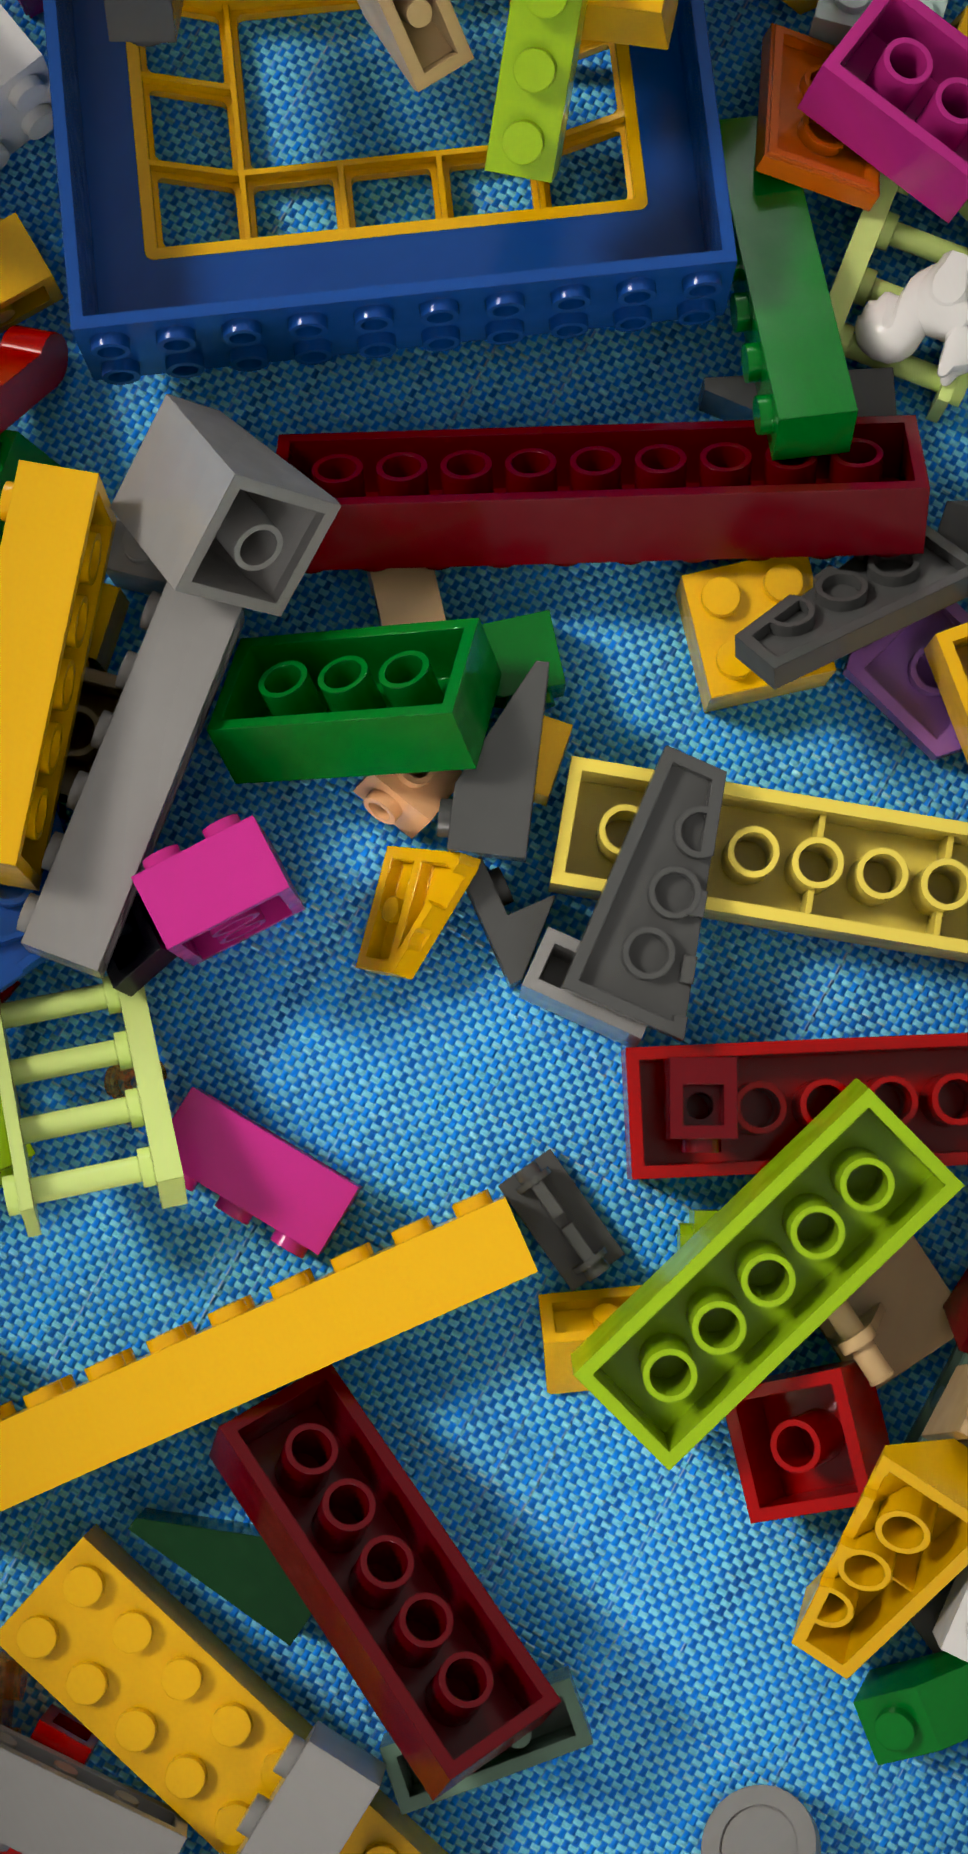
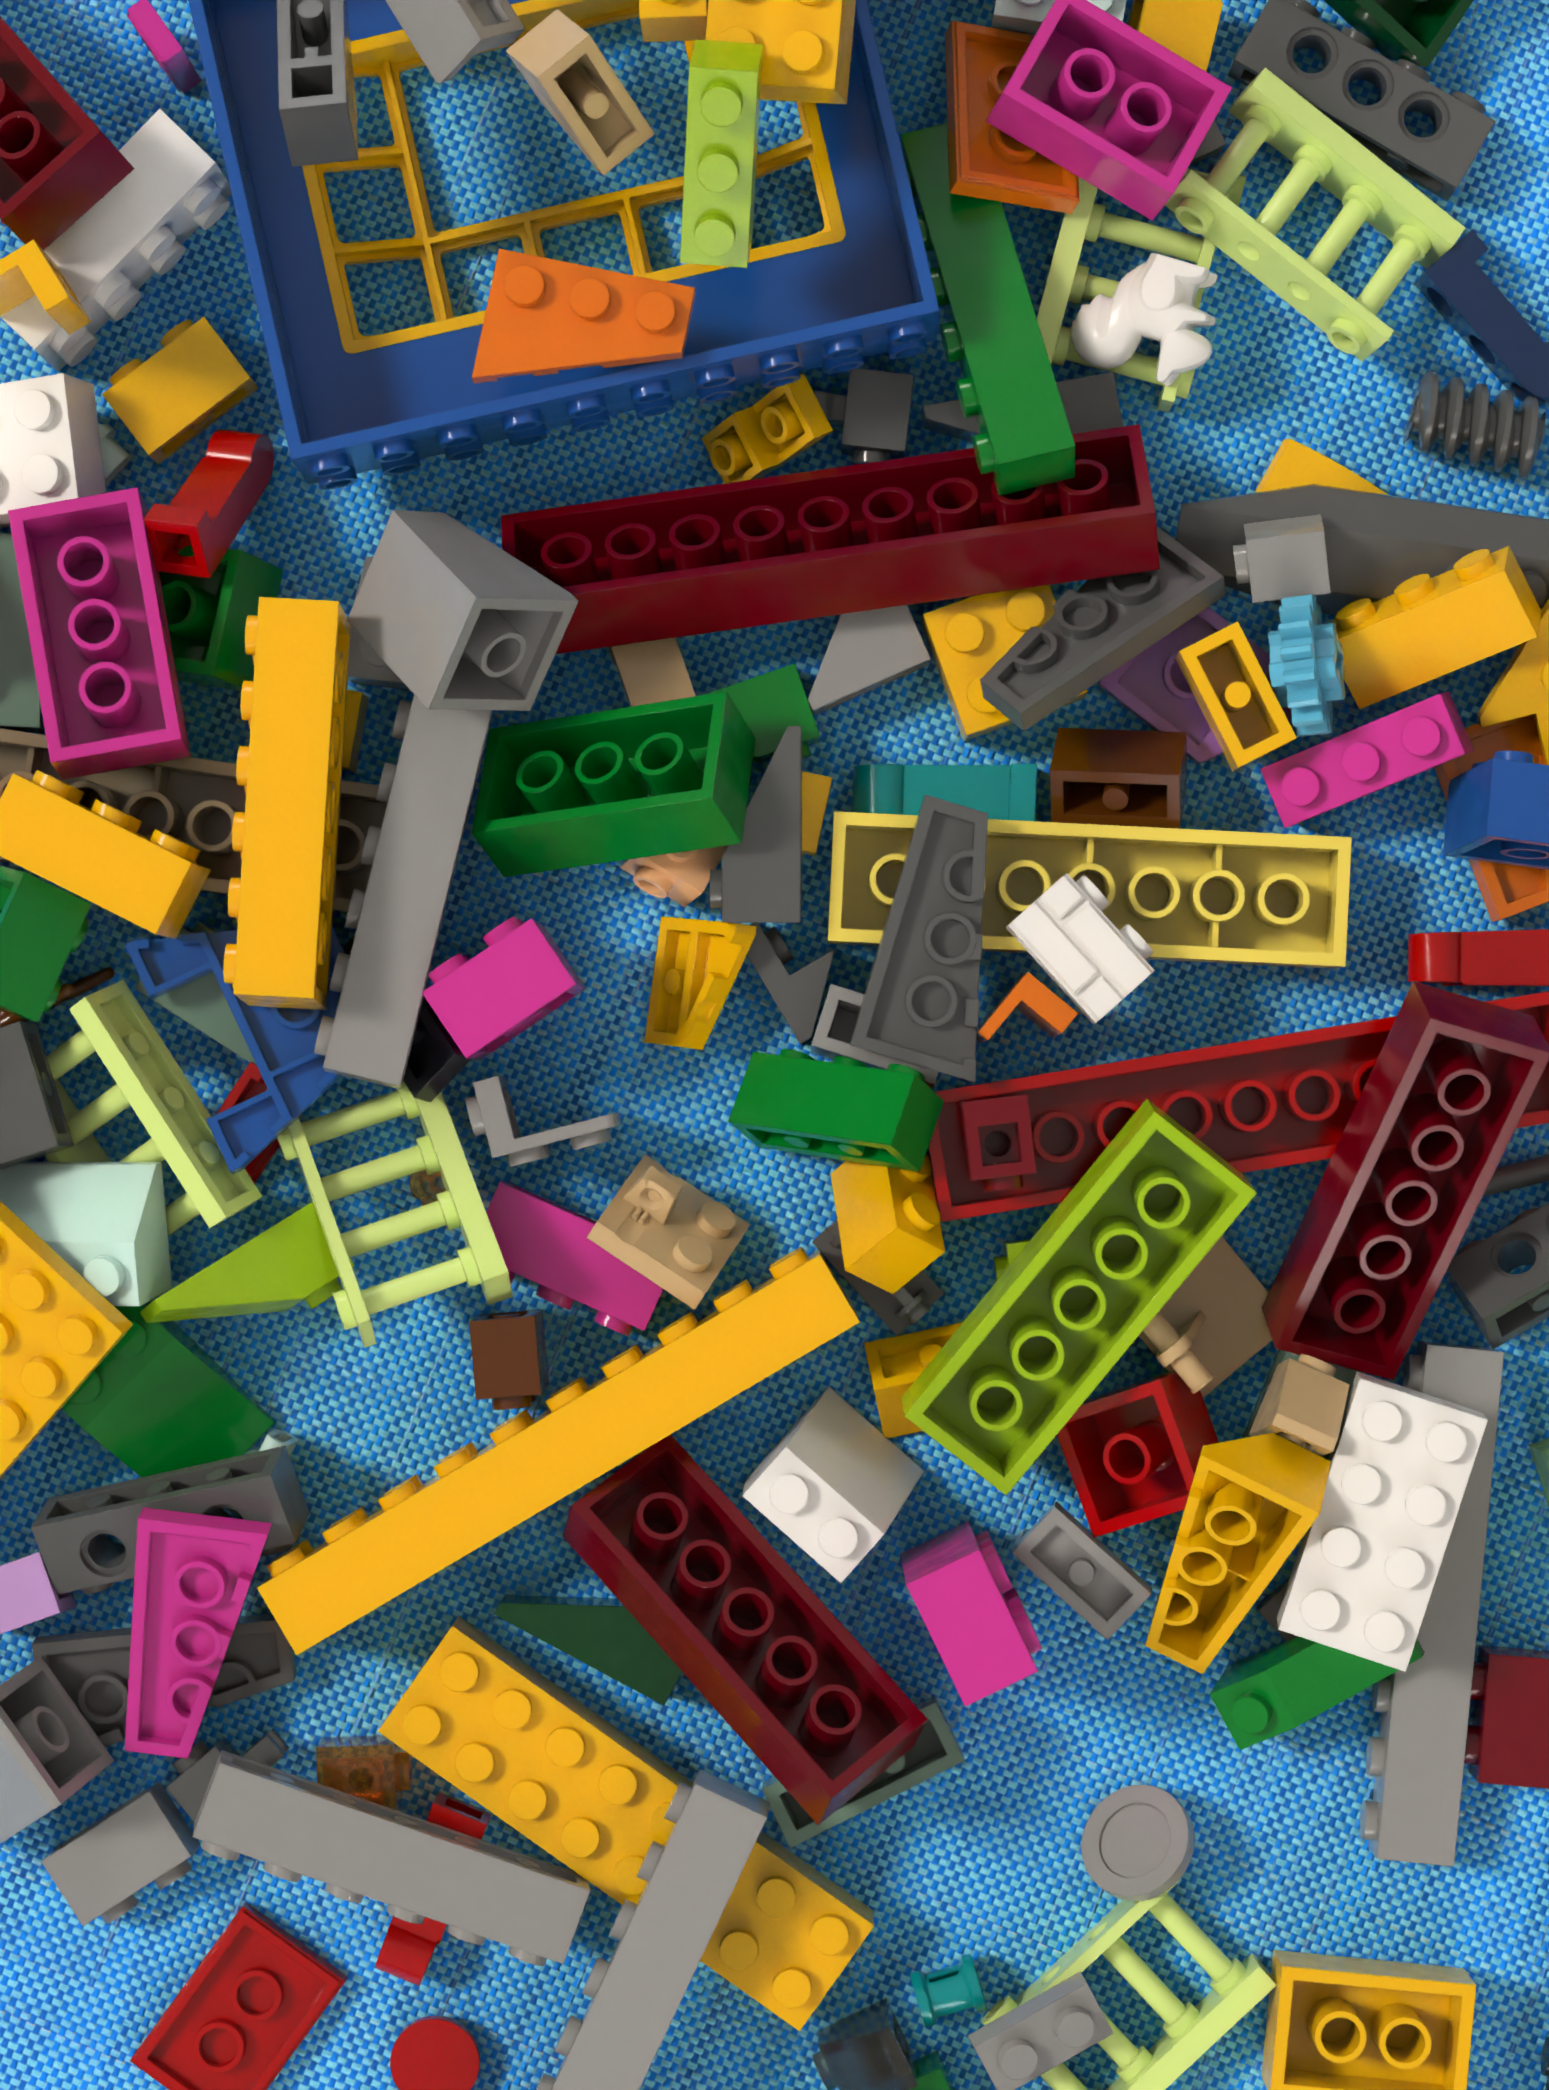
camera: 10 degrees left, 5 degrees up
none -> light grey bracket [465,1076,622,1167]
none -> reddish brown brick [469,1309,549,1410]
none -> orange wing [472,248,696,384]
none -> tan hinge [587,1154,751,1310]
none -> yellow slope [701,373,833,483]
none -> green brick [728,1049,944,1172]
none -> white slope [742,1386,924,1583]
none -> light grey slope [808,605,931,716]
none -> dark grey brick [813,368,914,465]
none -> yellow brick [830,1154,945,1294]
none -> teal leg [852,764,1037,821]
none -> dark pink brick [900,1521,1042,1707]
none -> orange panel [976,972,1078,1044]
none -> white brick [1006,873,1155,1024]
none -> light grey panel [1012,1501,1152,1640]
none -> reddish brown brick [1050,728,1187,829]

